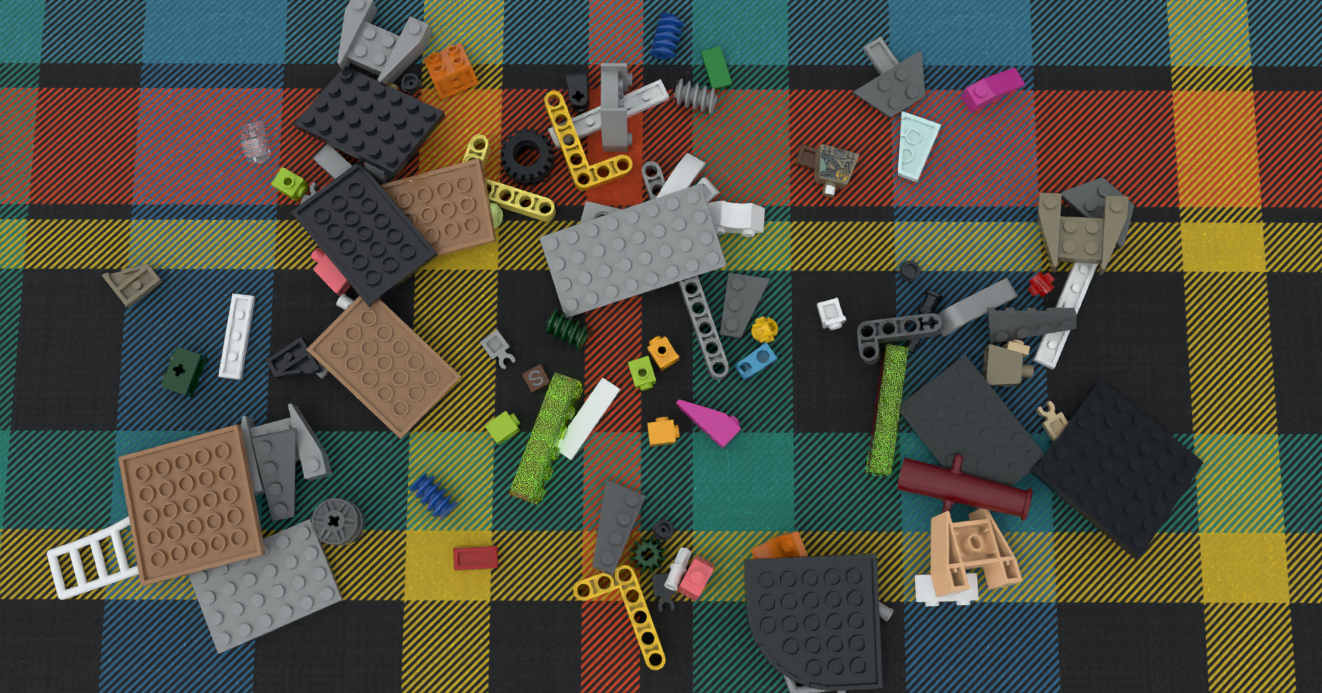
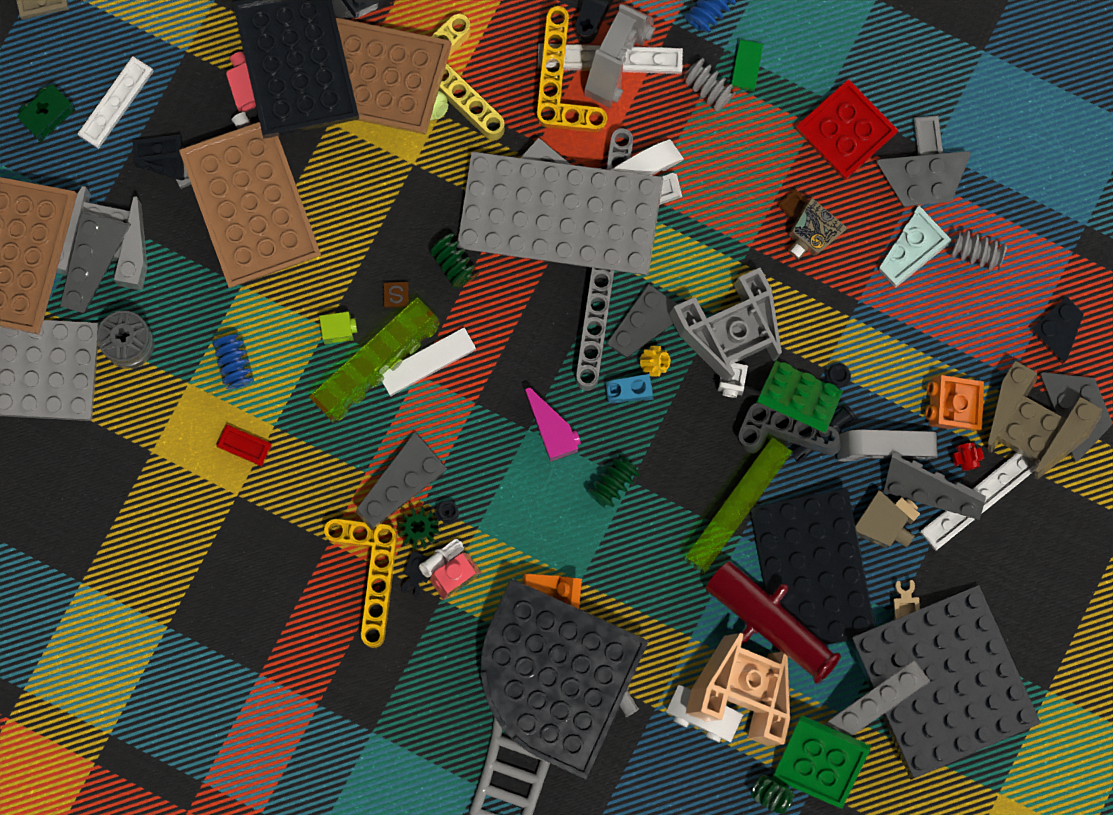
camera: 25 degrees right, 0 degrees up
light grey plate [480,330,516,369] -> none
black tyre [500,128,555,186] -> none
lime brick [628,356,656,391] -> none
light orange brick [647,336,679,371] -> none
light orange brick [647,417,680,447] -> none
white brick [707,201,765,237] -> none
dark pink slope [961,68,1025,114] -> none
none -> dark green piece [586,455,640,509]
none -> light grey wedge [669,268,782,383]
none -> dark green gear [750,775,795,814]
none -> green plate [757,361,843,433]
none -> green plate [773,715,871,809]
none -> red plate [795,79,899,180]
none -> light grey plate [823,660,930,736]
none -> orange plate [925,375,984,431]
none -> light grey piece [952,230,1007,271]
none -> black wing [1030,297,1084,364]

